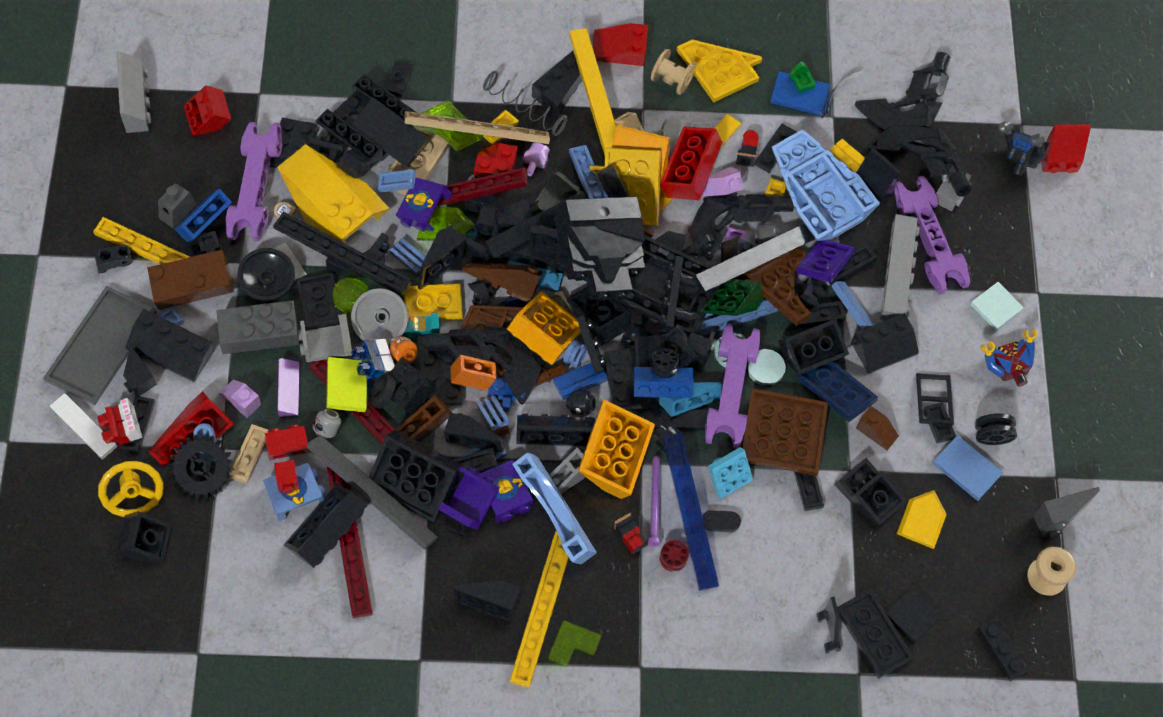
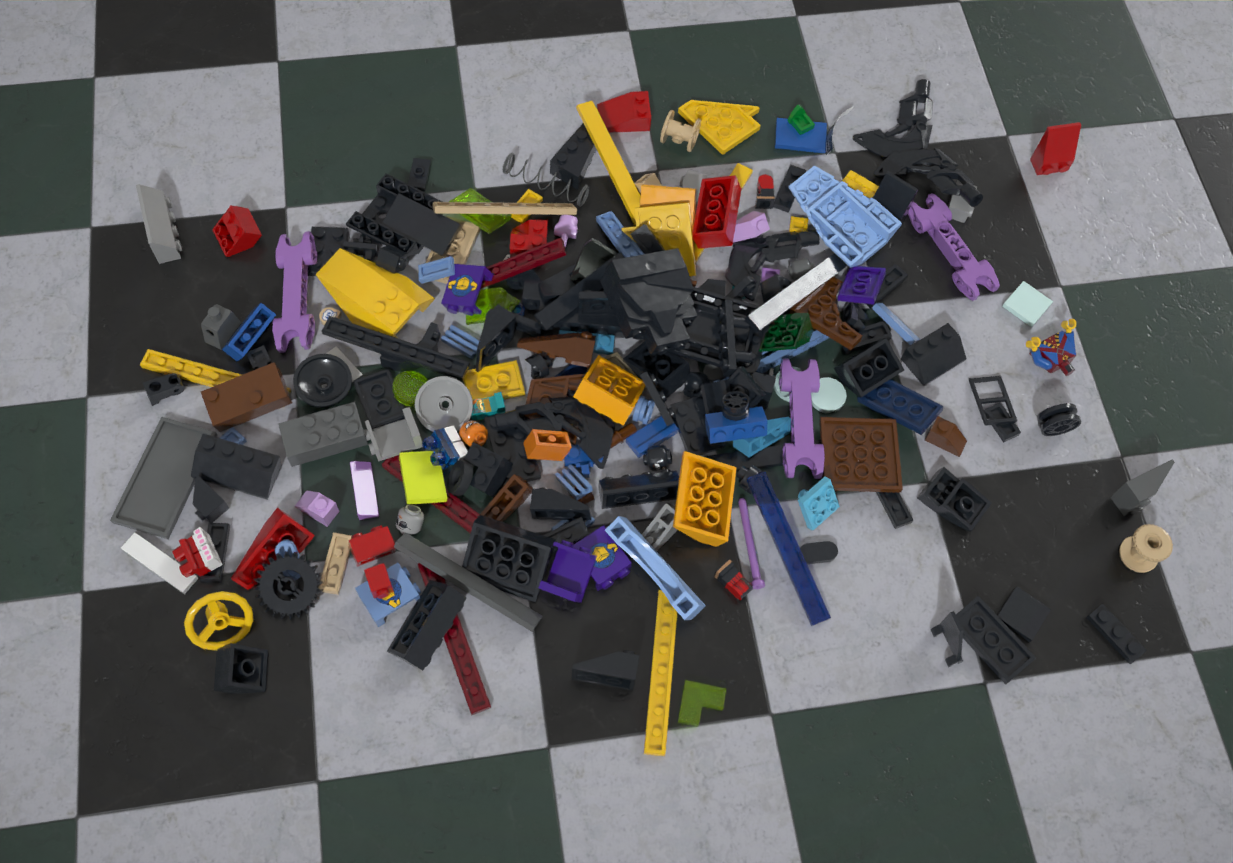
camera: 10 degrees left, 0 degrees up
dark red wheel [659,540,689,572] -> none
light grey brick [880,214,920,320] -> none
yellow tile [897,490,946,549] -> none
medium blue tile [932,435,1003,501] -> none
torso [998,121,1049,176] -> none

